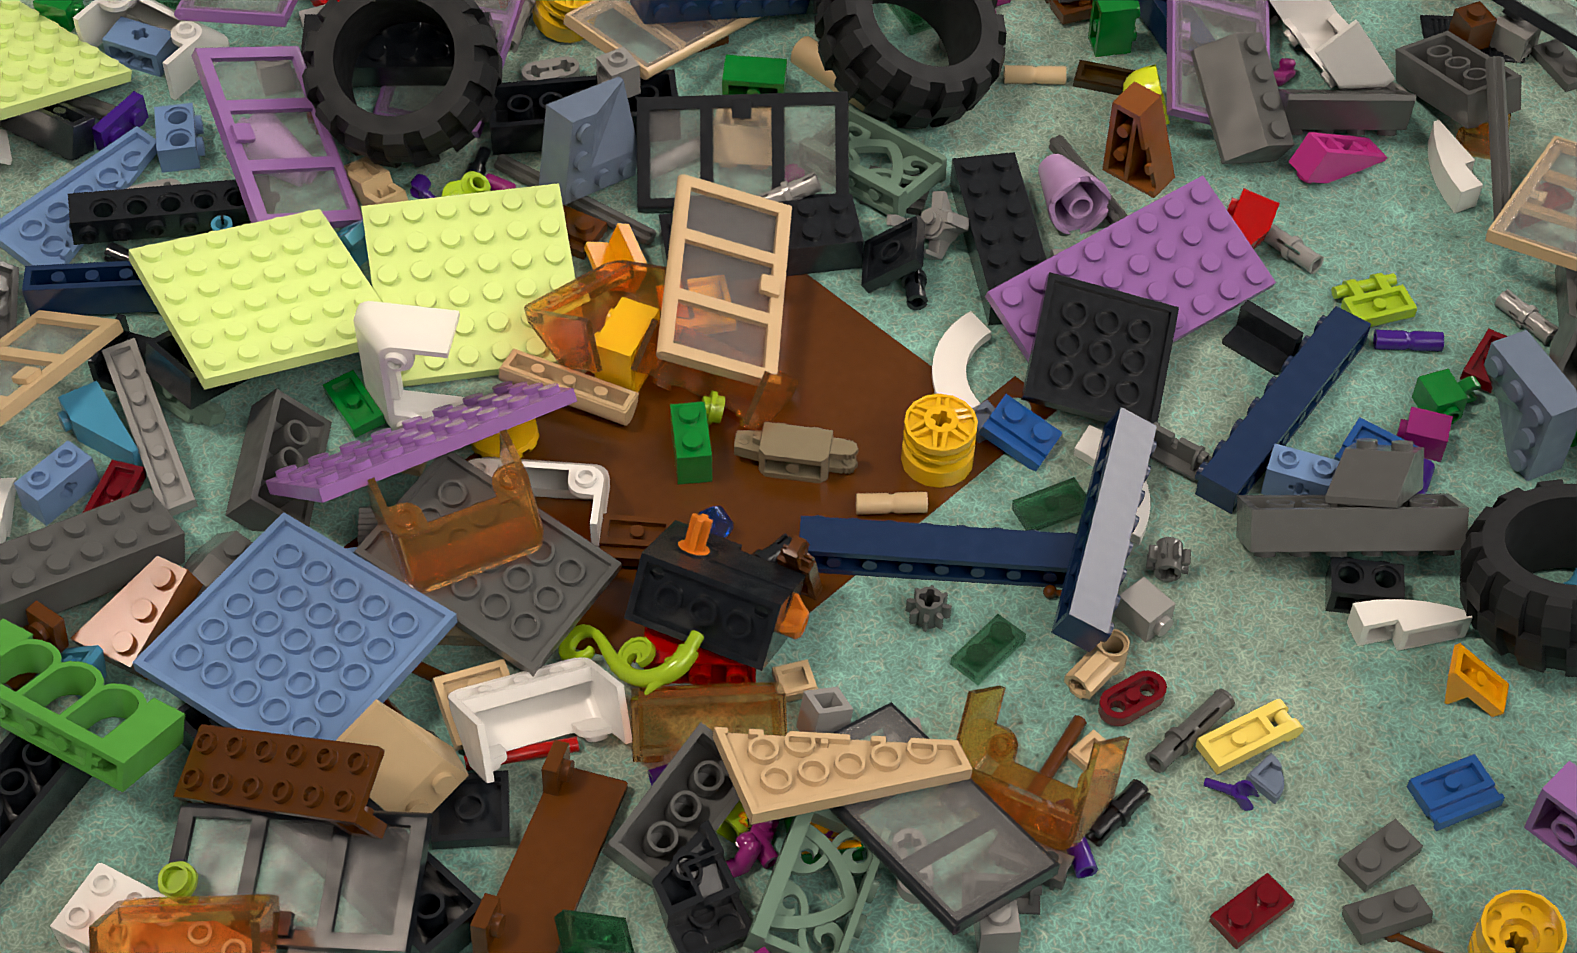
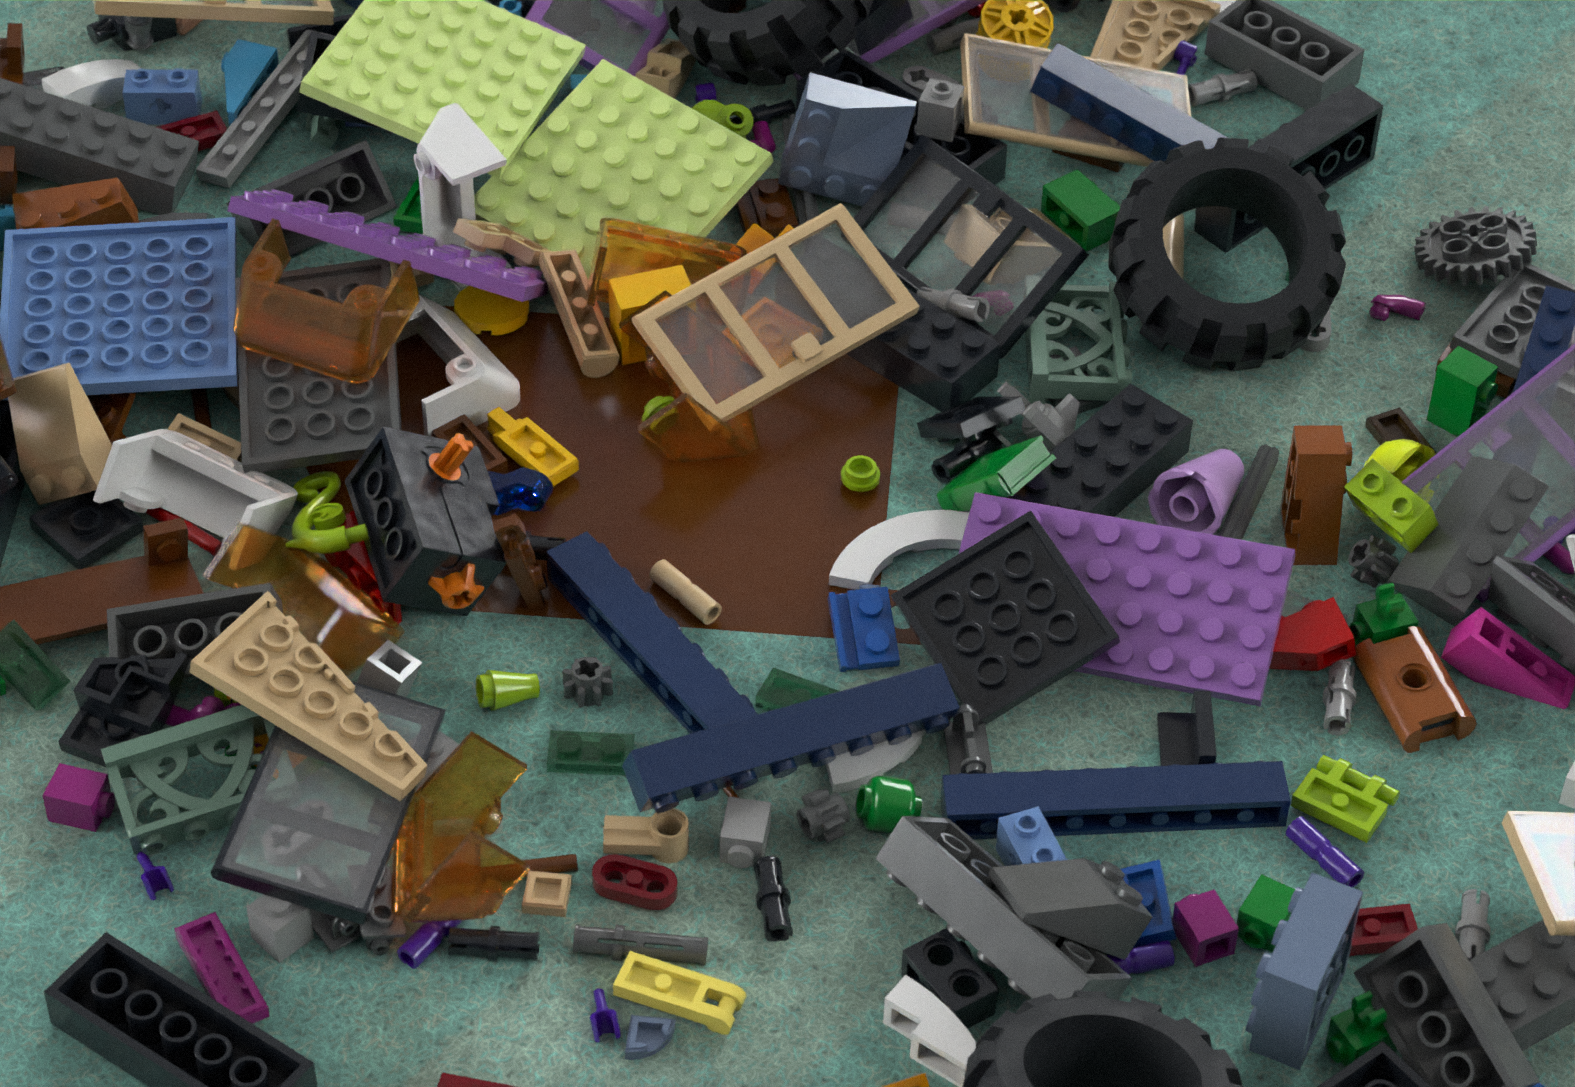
camera: 50 degrees right, 5 degrees down
green brick [670,401,712,485] -> none
dark tan hinge [734,422,859,483] -> none
tan tile [772,659,818,704] -> none
yellow wheel [901,394,978,488] -> none
tan piece [1003,65,1066,85] -> none
none -> tan plate [453,218,553,268]
none -> lime cone [475,670,540,711]
none -> yellow hinge [487,407,579,489]
none -> black pin [754,856,793,942]
none -> lime plate [841,455,880,492]
none -> green head [855,775,922,833]
none -> green piece [937,435,1056,511]
none -> lime brick [1344,458,1439,553]
none -> dark grey gear [1348,535,1399,588]
none -> green brick [1349,583,1419,646]
none -> dark orange piece [1352,626,1477,753]

